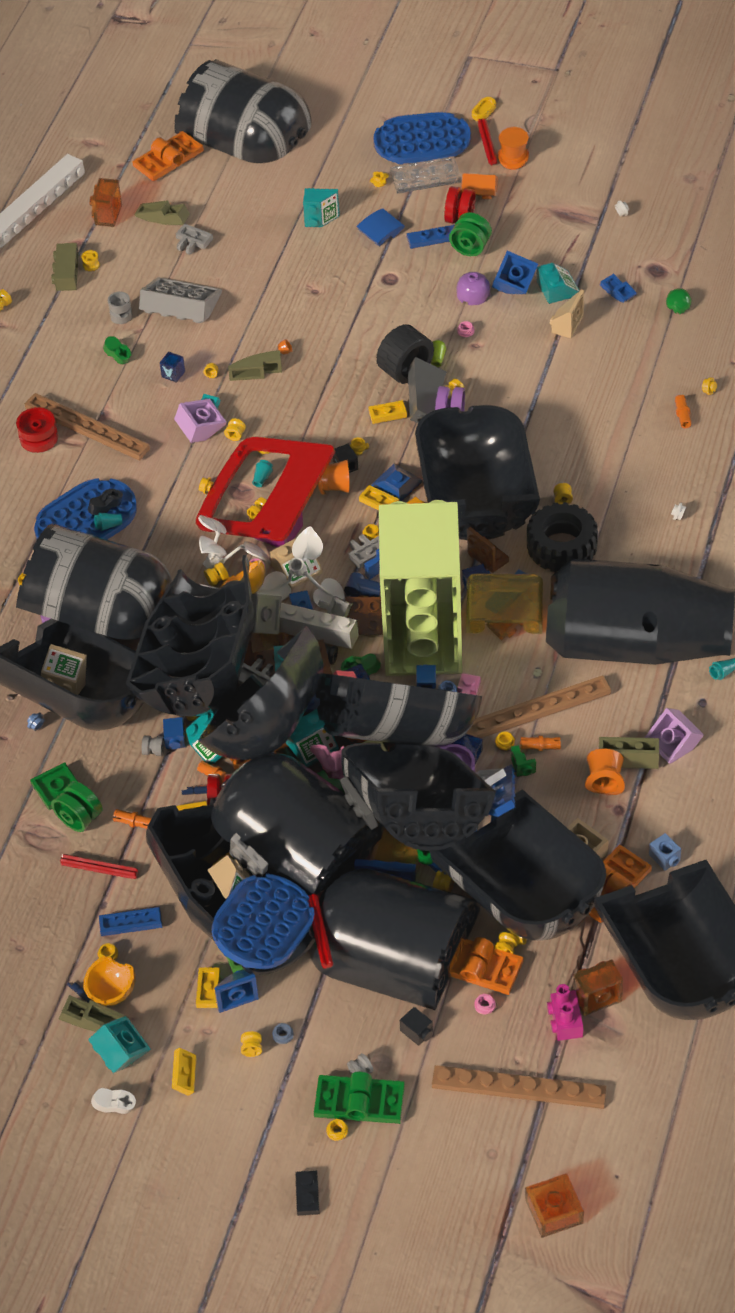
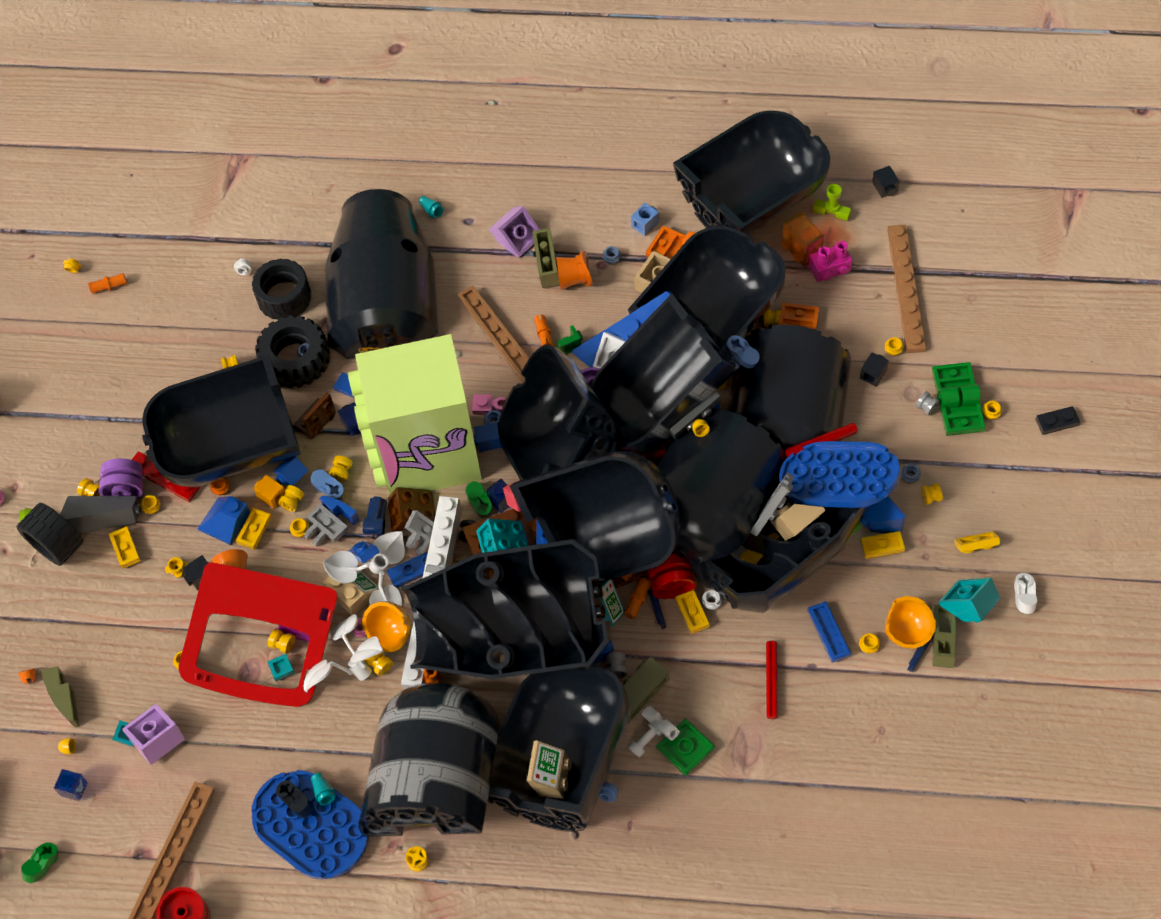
camera: 100 degrees left, 10 degrees up
green wheel [51,781,103,832] -> none
orange pin [113,809,152,829] -> none
yellow plate [199,477,214,494] -> none
yellow wheel [224,418,246,441] -> none
teal cone [252,460,273,488] -> none
bright pink plate [474,994,496,1014] -> none
clear orange brick [525,1173,584,1238] -> none
none -> black tyre [252,258,312,320]
none -> teal plate [267,654,294,681]
none -> blue plate [348,541,380,563]
none -> sand blue plate [603,246,621,264]
none -> olive brick [623,657,669,723]
none -> white bar [627,706,680,758]
none -> yellow hinge [692,419,710,437]
none -> medium blue piece [726,335,760,368]
none -> lime bar [813,184,851,222]
none -> black brick [872,166,900,198]
none -> yellow plate [884,337,904,356]

